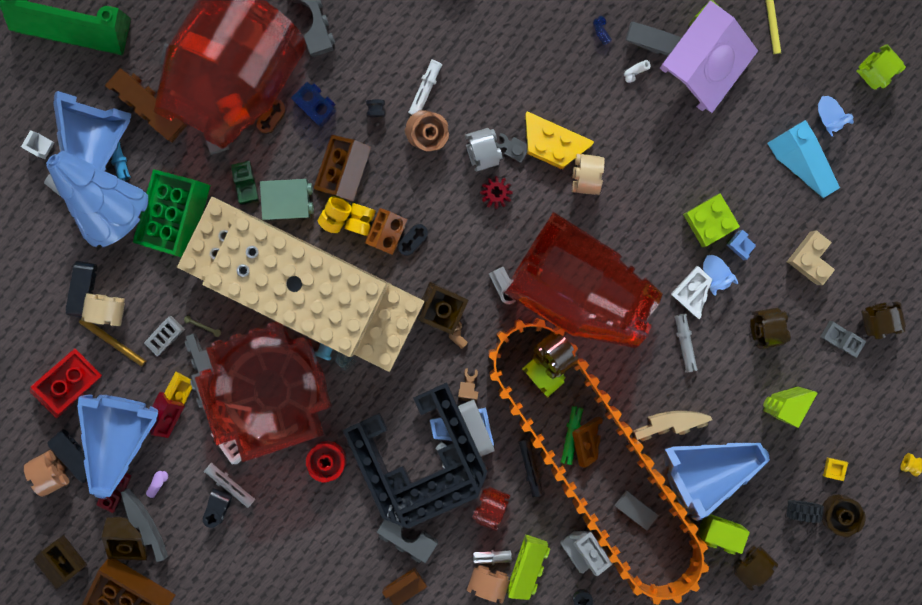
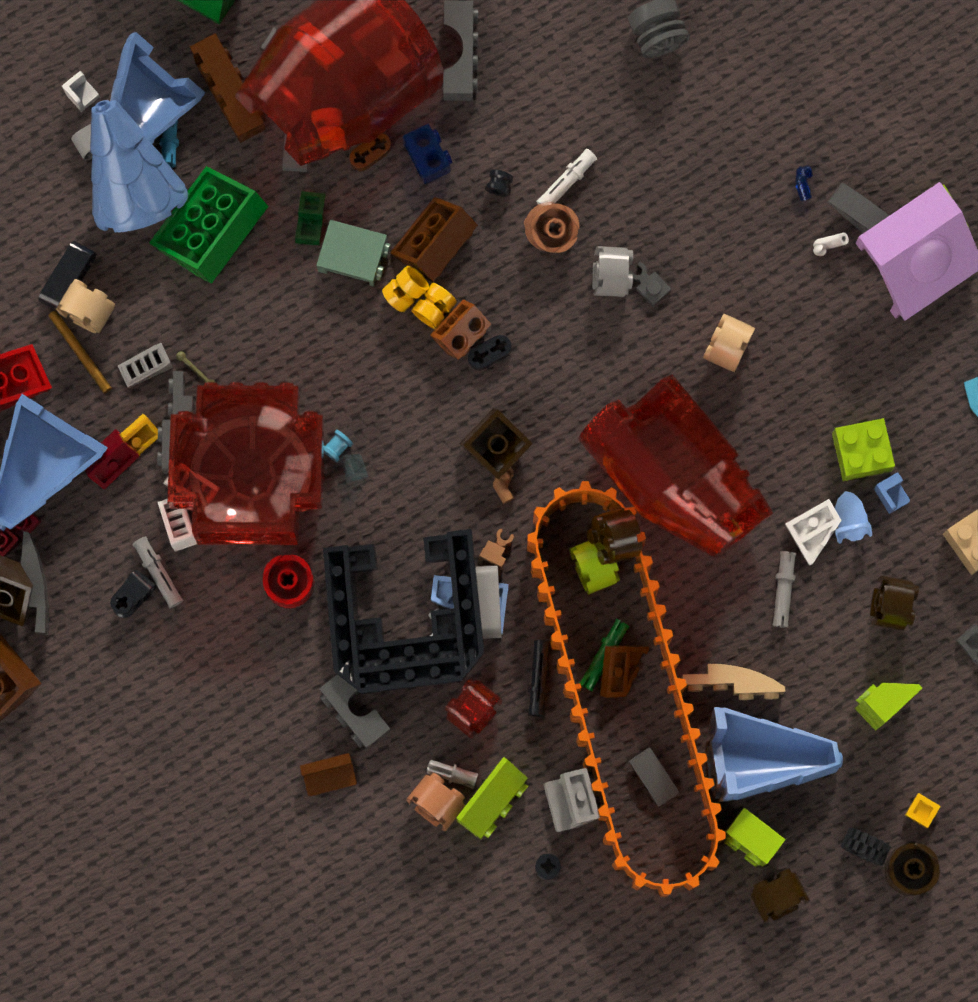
camera: 15 degrees right, 10 degrees down
lavender arm [146,471,168,498] -> none
tan piece [177,197,425,372] -> none
dark red gear [480,176,513,209] -> none
light grey piece [489,266,518,305] -> none
yellow wing [525,111,594,169] -> none

